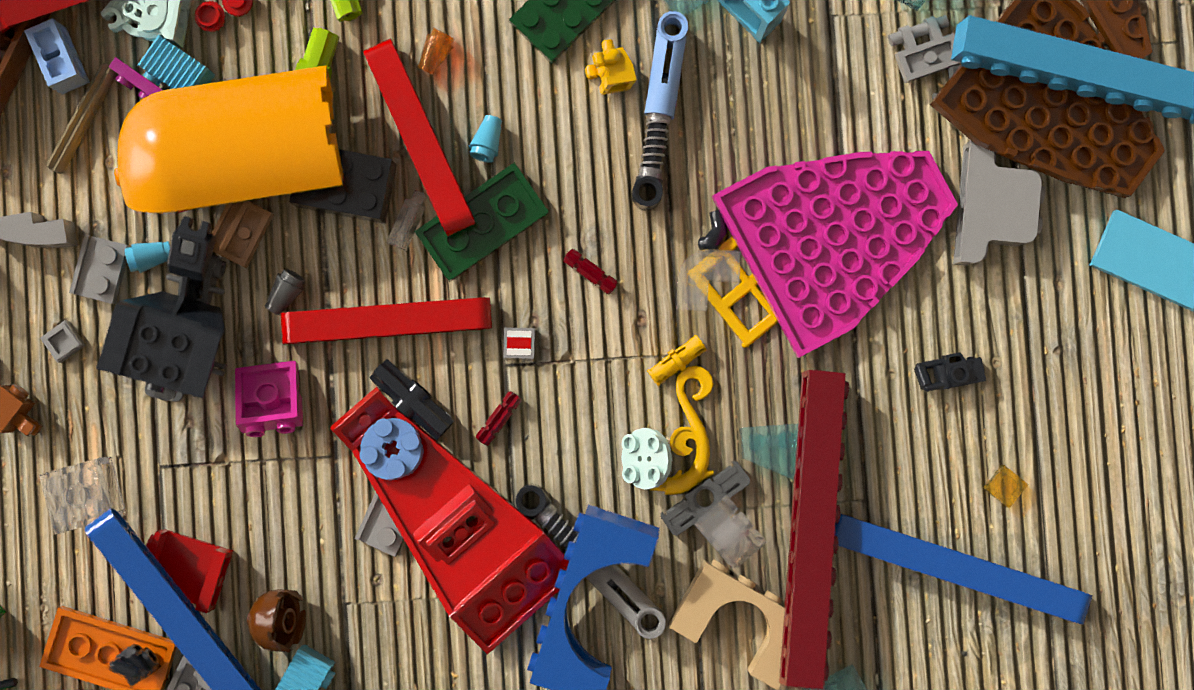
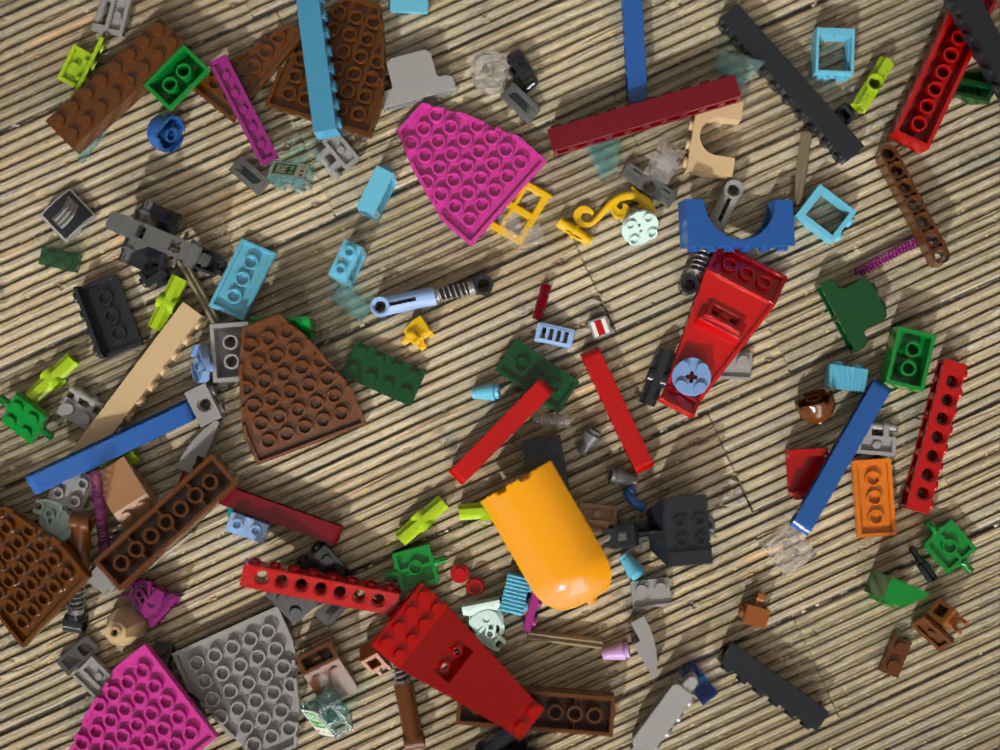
camera: 110 degrees left, 0 degrees up
light blue brick [24,18,90,94] -> none
light grey tile [40,320,86,363] -> none
black piece [109,644,162,687] -> none
dark pink plate [235,361,303,437] -> none
clear orange cone [417,27,455,75] -> none
dark red axle [476,391,522,446] -> none
black arm [698,210,728,253] -> none
clear yellow tile [983,465,1029,508] -> none
none -> medium azure window [356,165,398,222]
none -> clear brick [470,50,509,95]
none -> dark grey slope [499,82,541,124]
none -> light blue slope [534,322,575,349]
none -> dark grey cone [577,426,602,456]
none -> lavender cone [601,641,631,660]
none -> blue arm [623,486,647,512]

